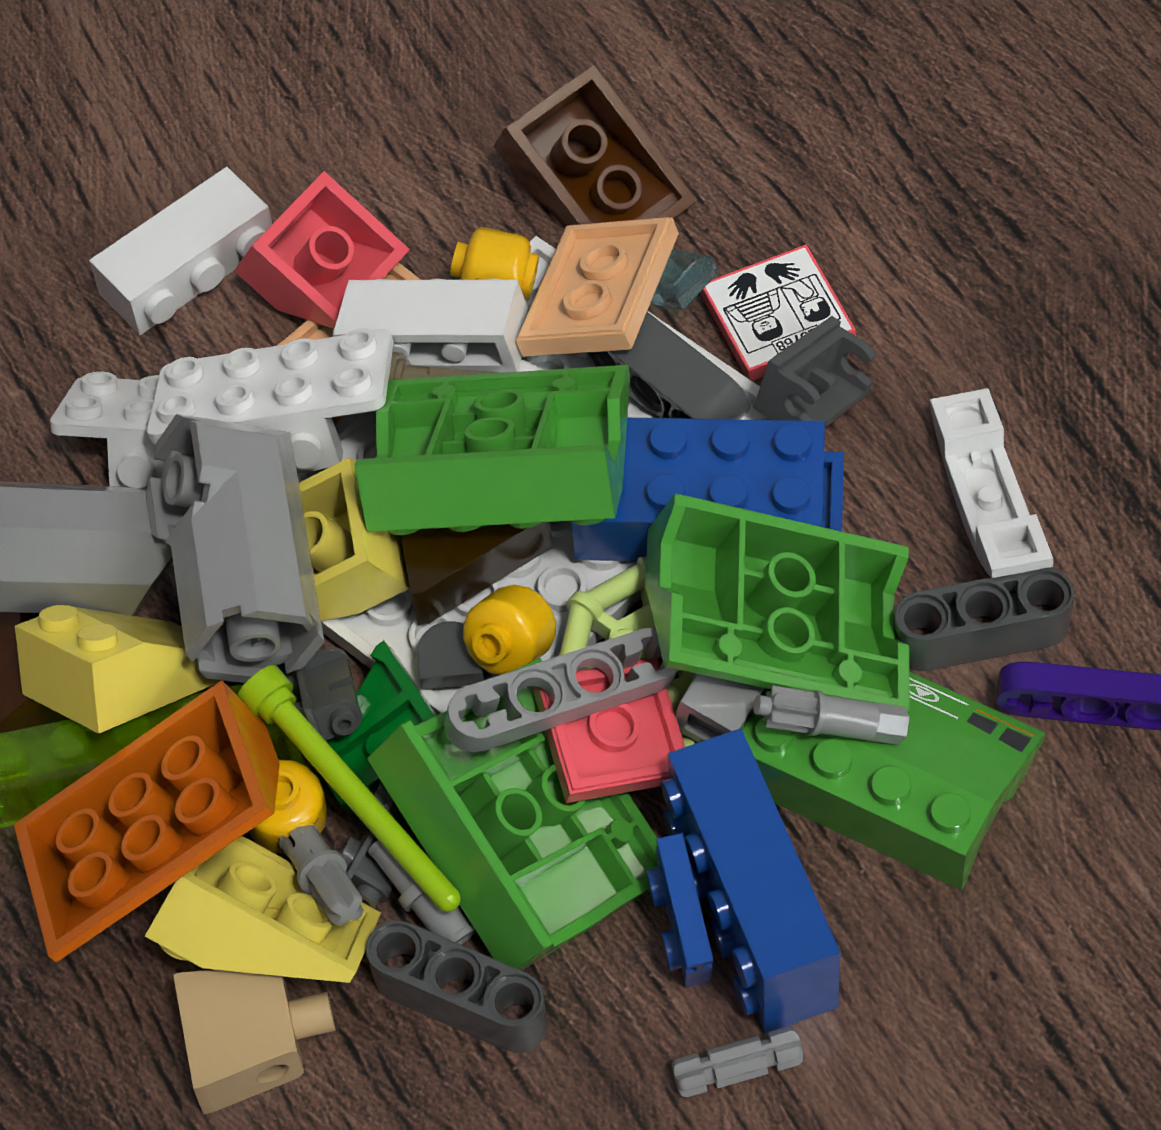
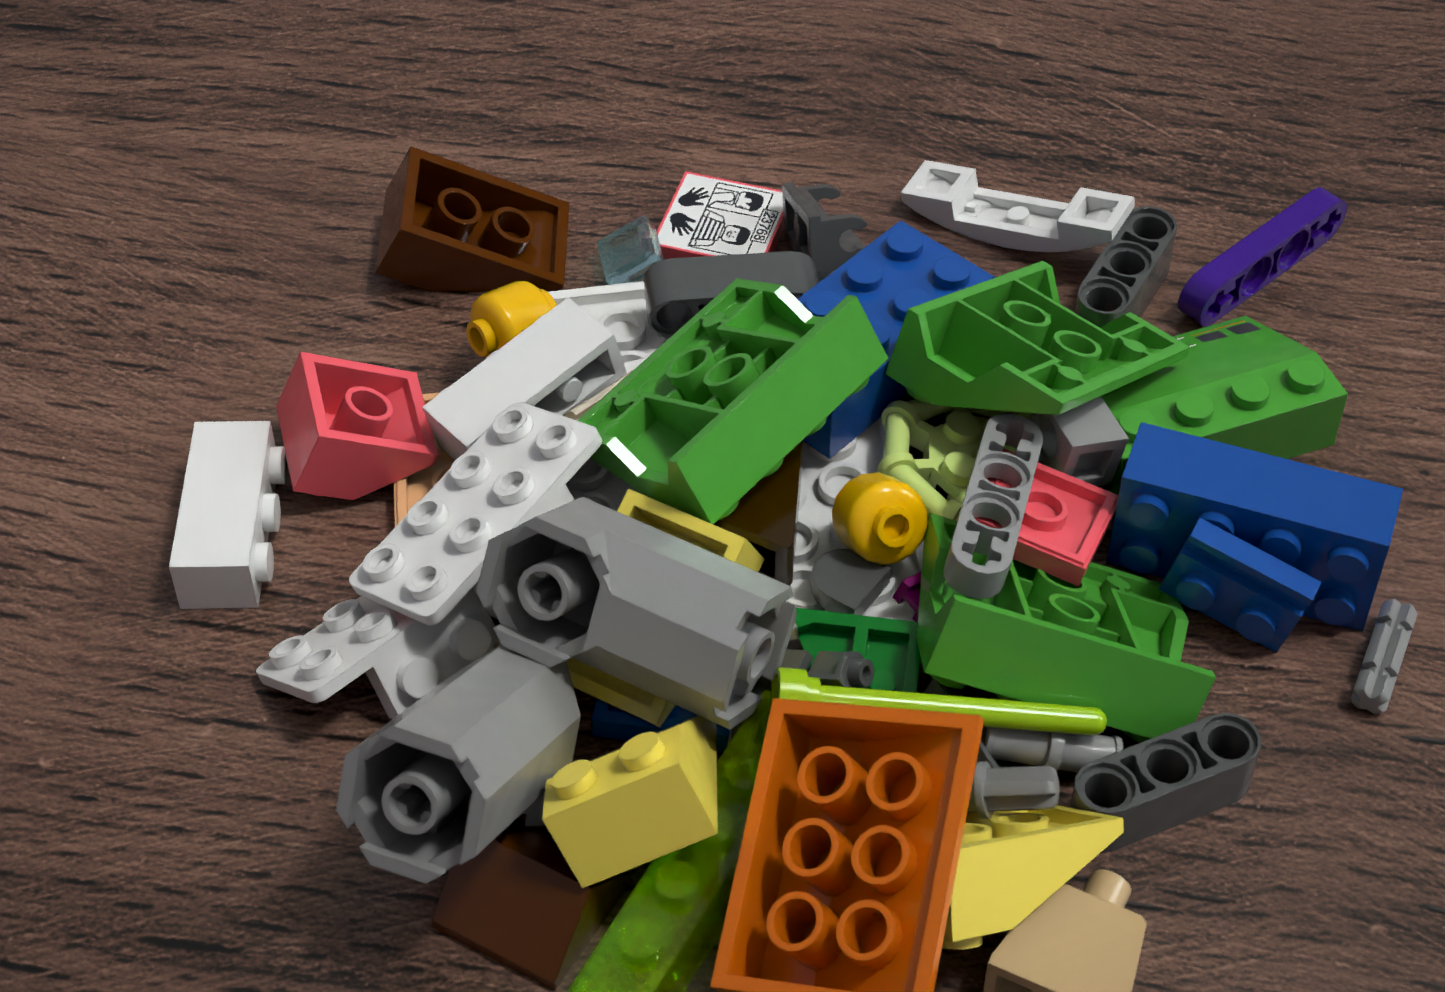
camera: 55 degrees left, 10 degrees down
light nougat tile [515,217,679,357] -> none
light grey piece [753,685,910,745] -> none

